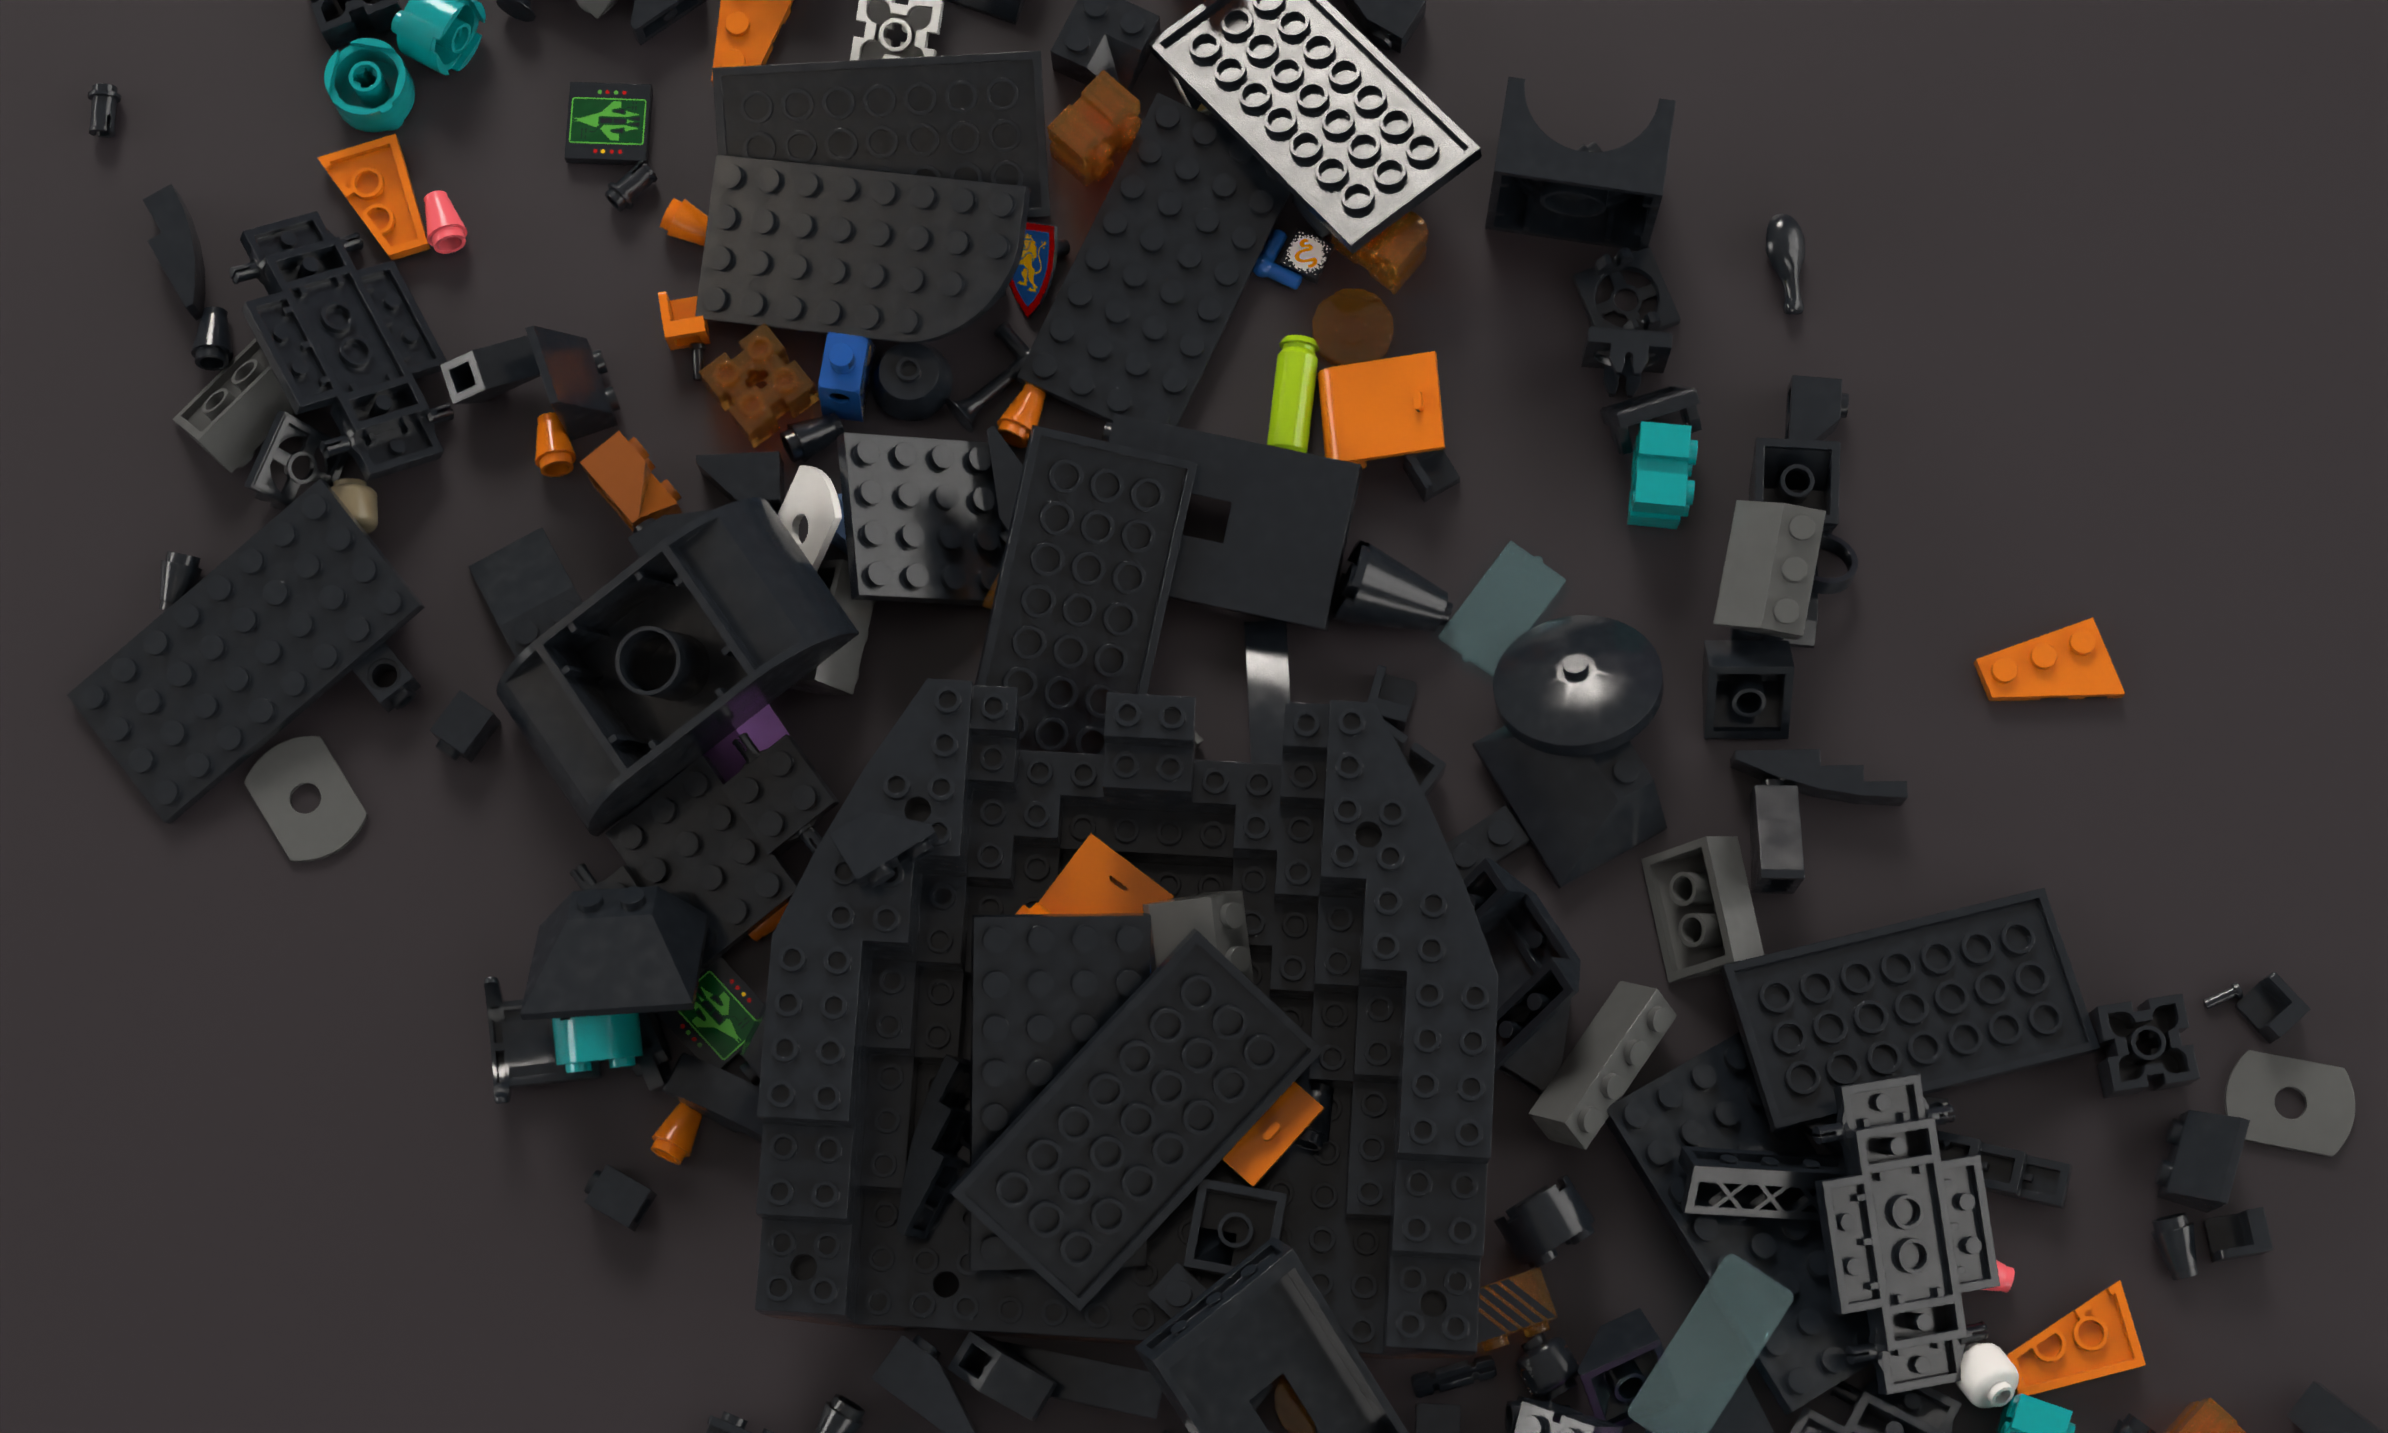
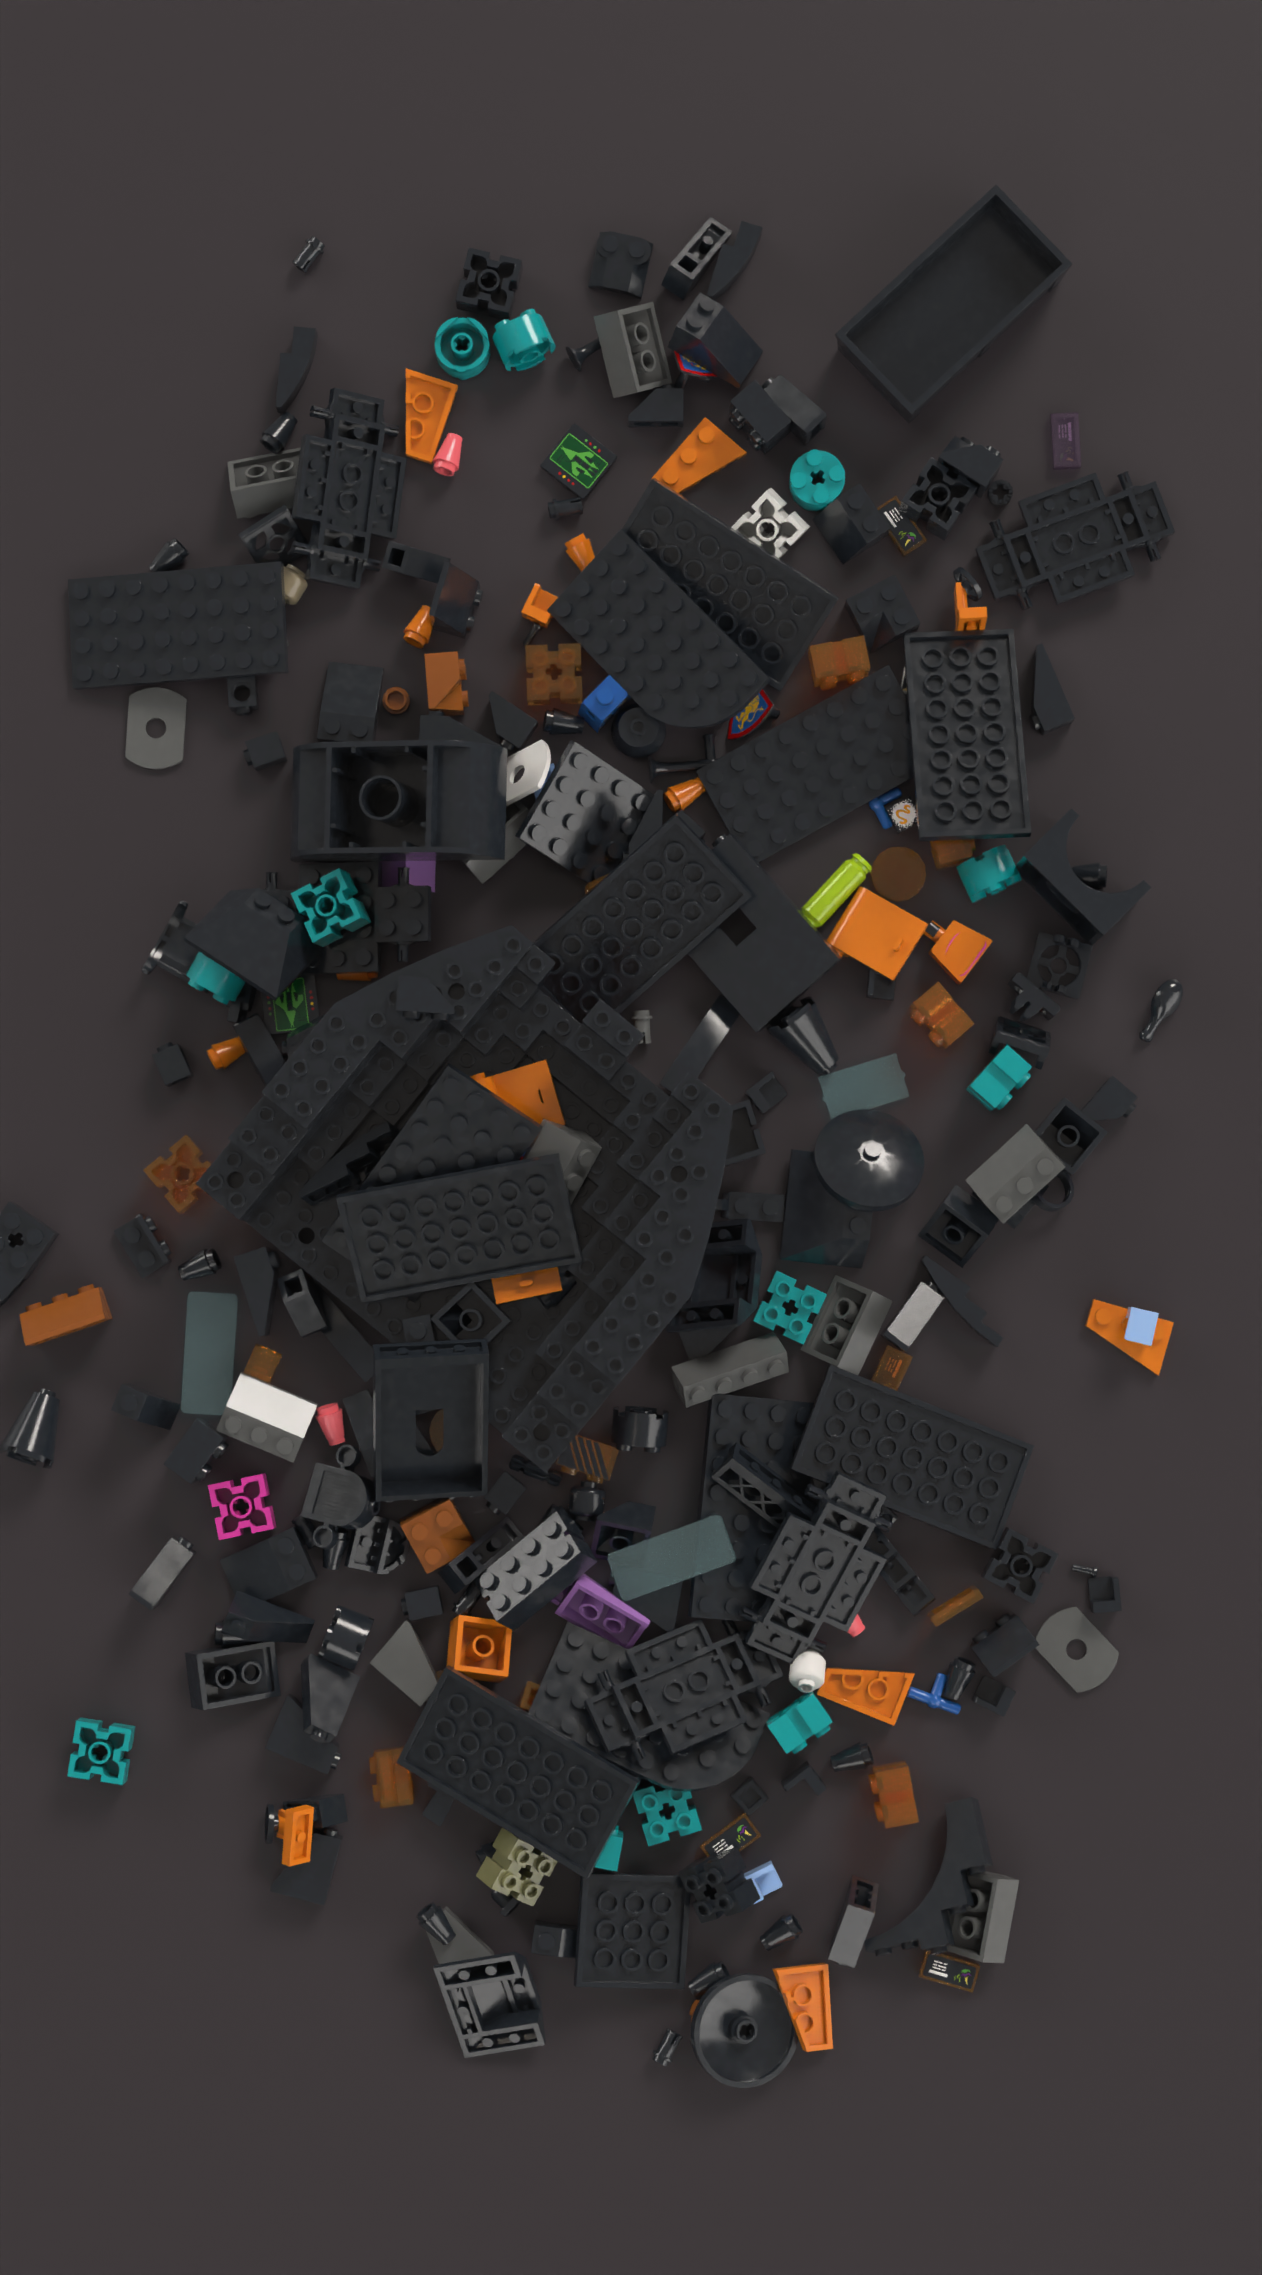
camera: 35 degrees right, 10 degrees up
none -> clear orange brick [143,1135,212,1214]
none -> teal brick [291,868,371,947]
none -> dark orange plate [382,687,410,715]
none -> teal brick [752,1271,827,1345]
none -> clear orange tile [871,1345,913,1391]
none -> blue piece [907,1673,961,1715]
none -> clear orange brick [909,981,974,1049]
none -> orange torso [923,920,993,985]
none -> clear orange tile [927,1586,984,1627]
none -> teal brick [956,844,1022,903]
none -> light blue panel [1124,1307,1159,1346]

